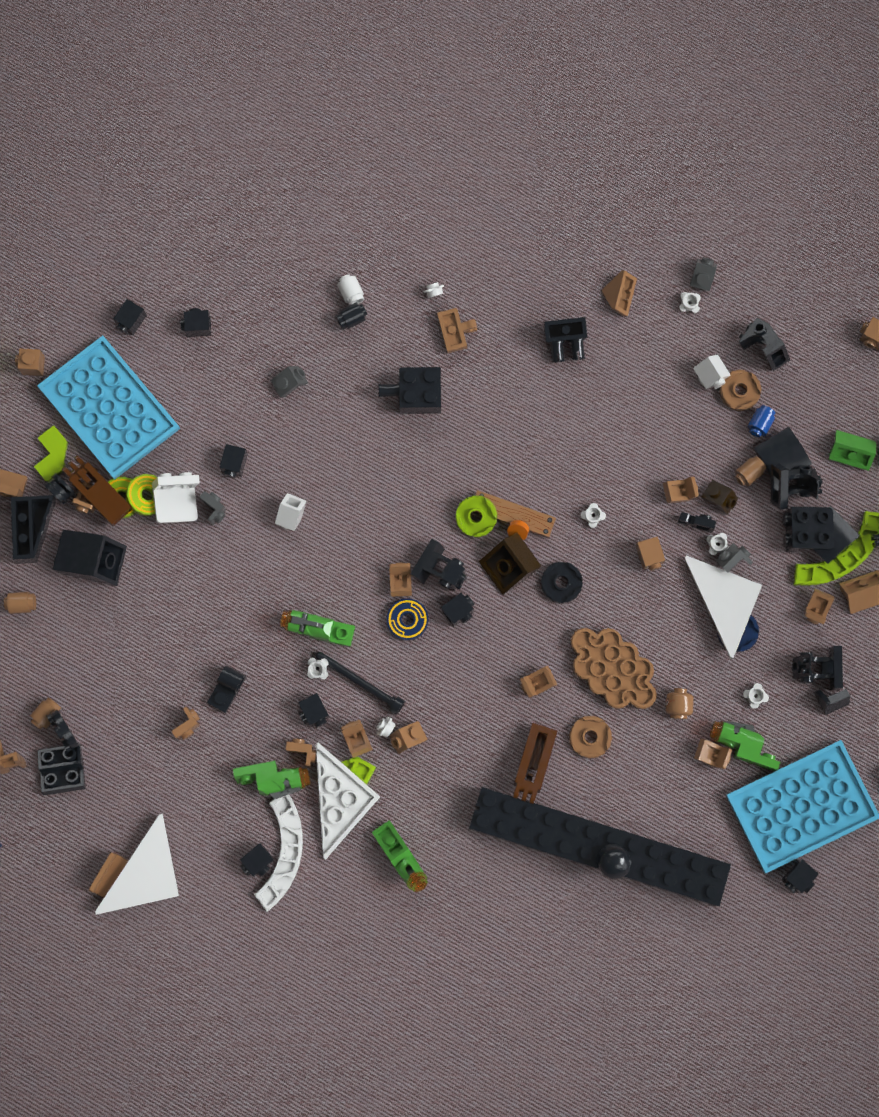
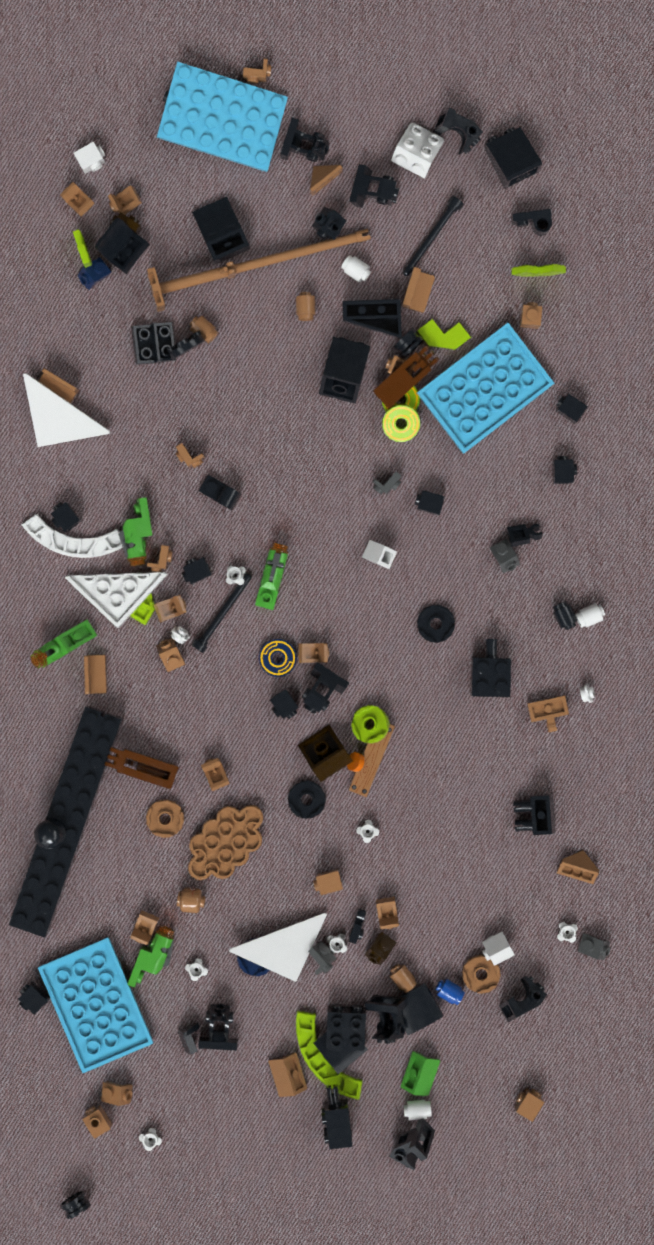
camera: 90 degrees right, 10 degrees up
white bracket [152,472,200,523] -> none
medium nougat bracket [804,589,835,624] -> none
none -> medium nougat panel [84,655,107,694]
none -> black tile [417,605,455,643]
none -> black plate [506,524,543,547]

